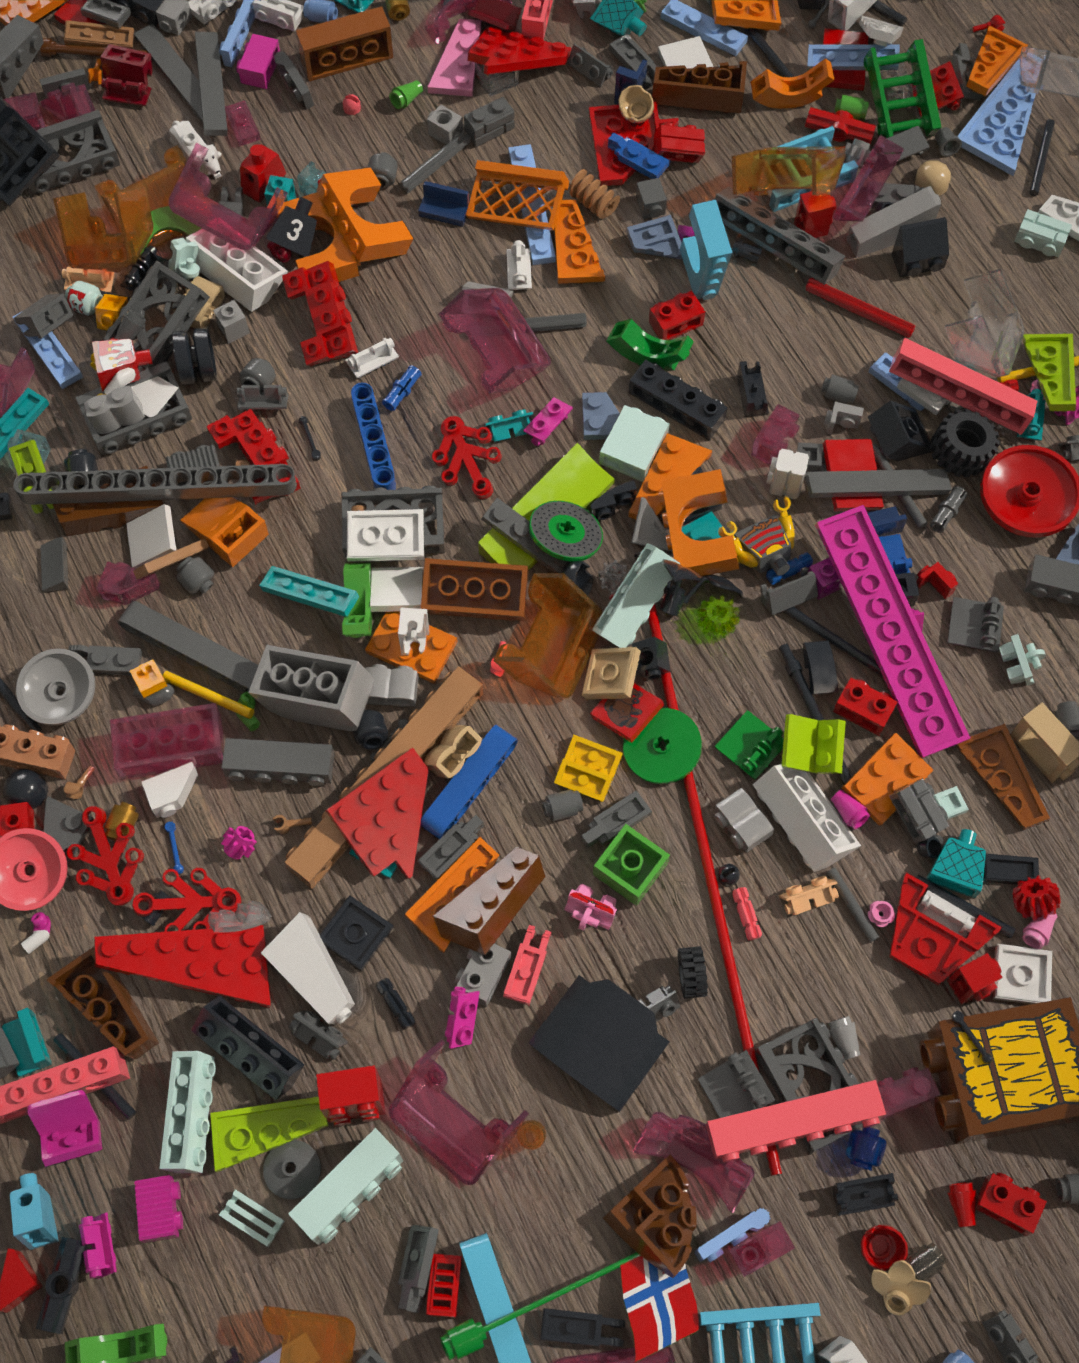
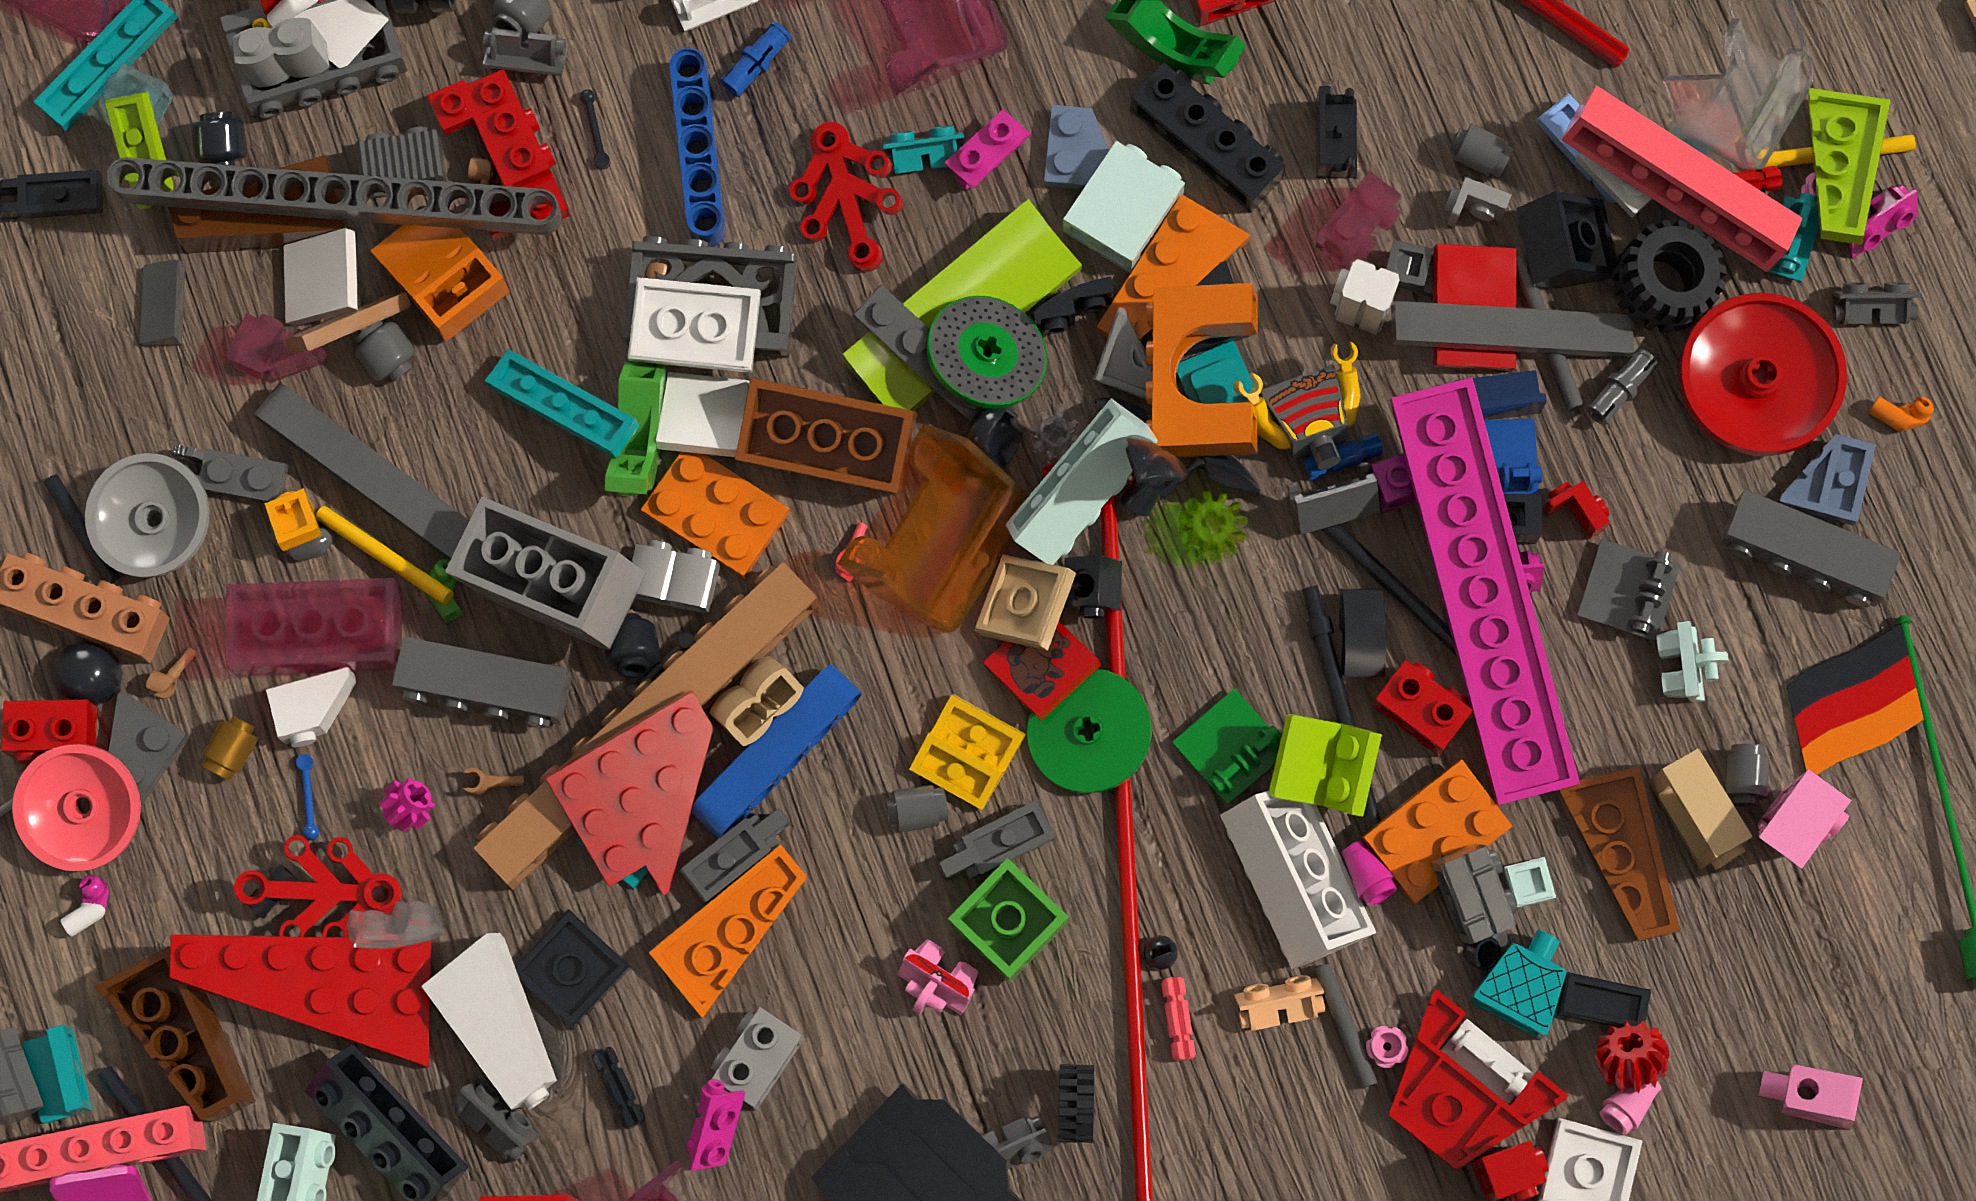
camera: 10 degrees right, 10 degrees up
red plant [67,806,144,906] -> none
white hinge [398,608,429,655] -> none
reddish brown wedge [433,847,546,955] -> none
coral hinge [503,925,551,1006] -> none
light grey brick [714,788,774,853] -> none
black bar [916,874,1016,938] -> none

